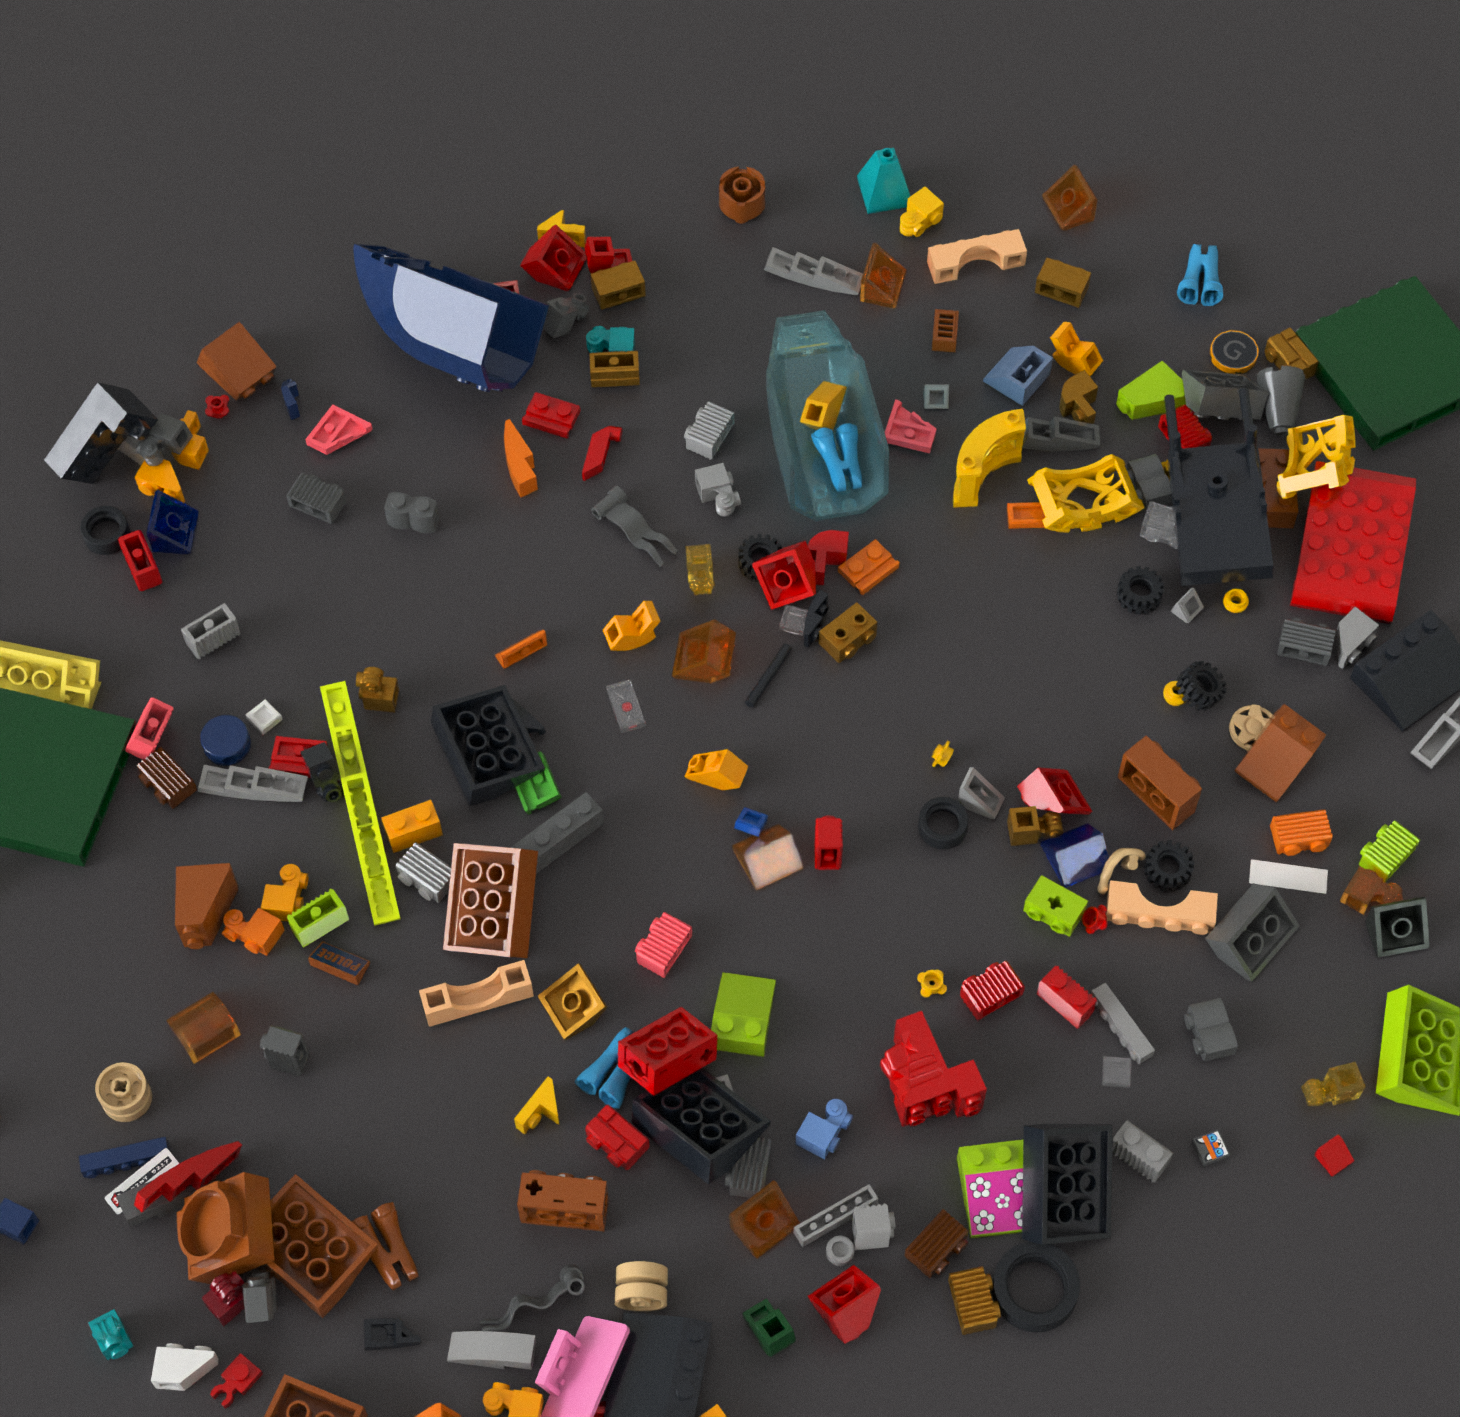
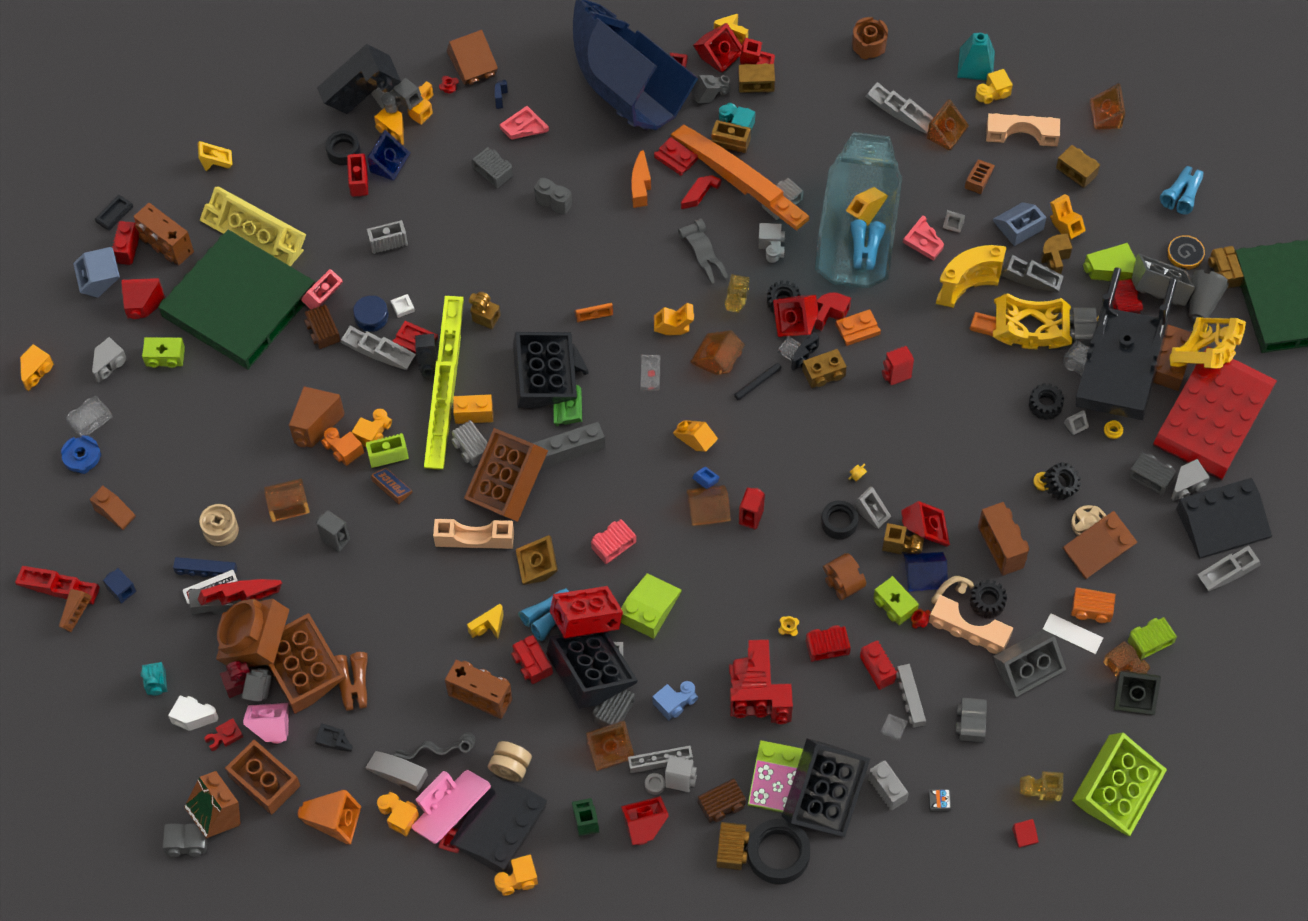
camera: 20 degrees right, 0 degrees up
none -> bright pink slope [243,703,289,744]
none -> orange slope [671,124,809,231]
none -> dark orange brick [823,553,866,601]
none -> red brick [882,346,914,385]

